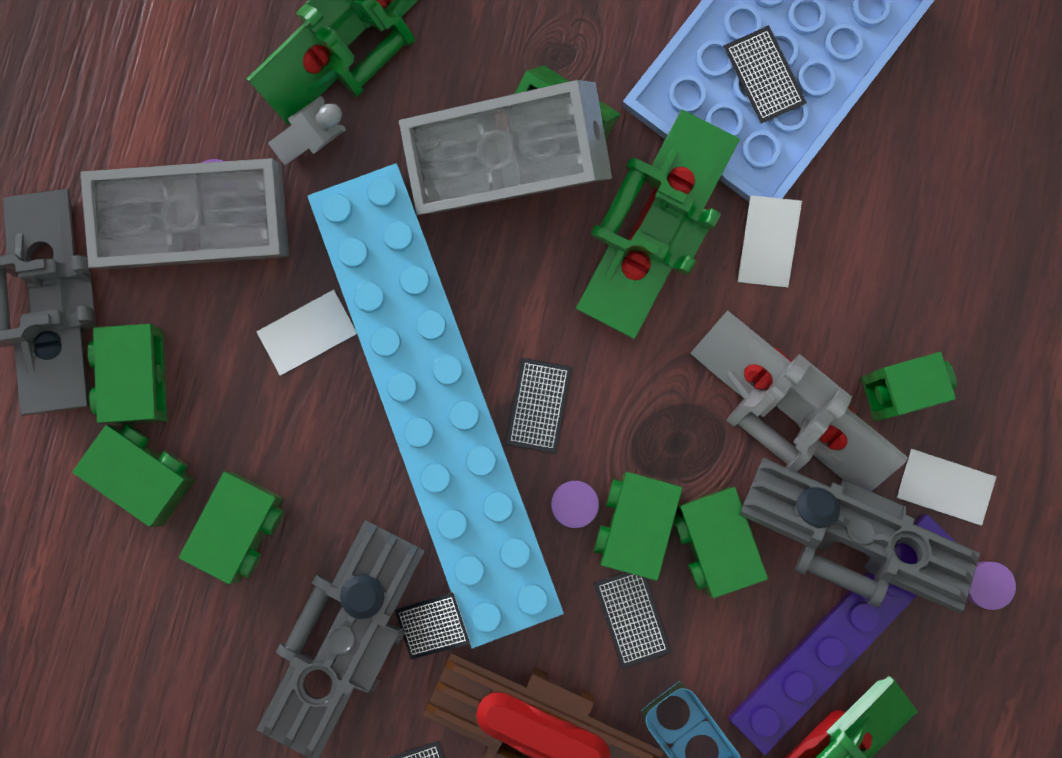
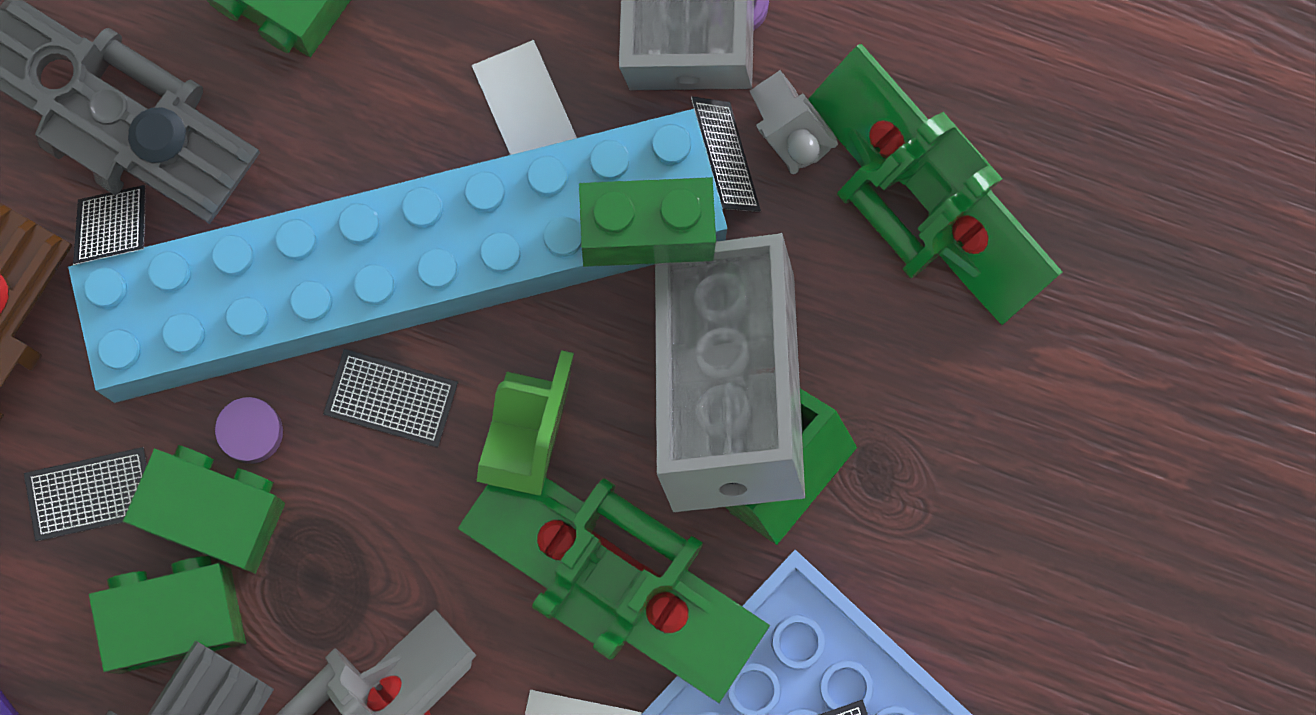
camera: 90 degrees right, 5 degrees down
none -> bright green panel [476,350,574,496]
none -> green brick [579,177,716,267]
none -> black sticker [691,96,761,212]

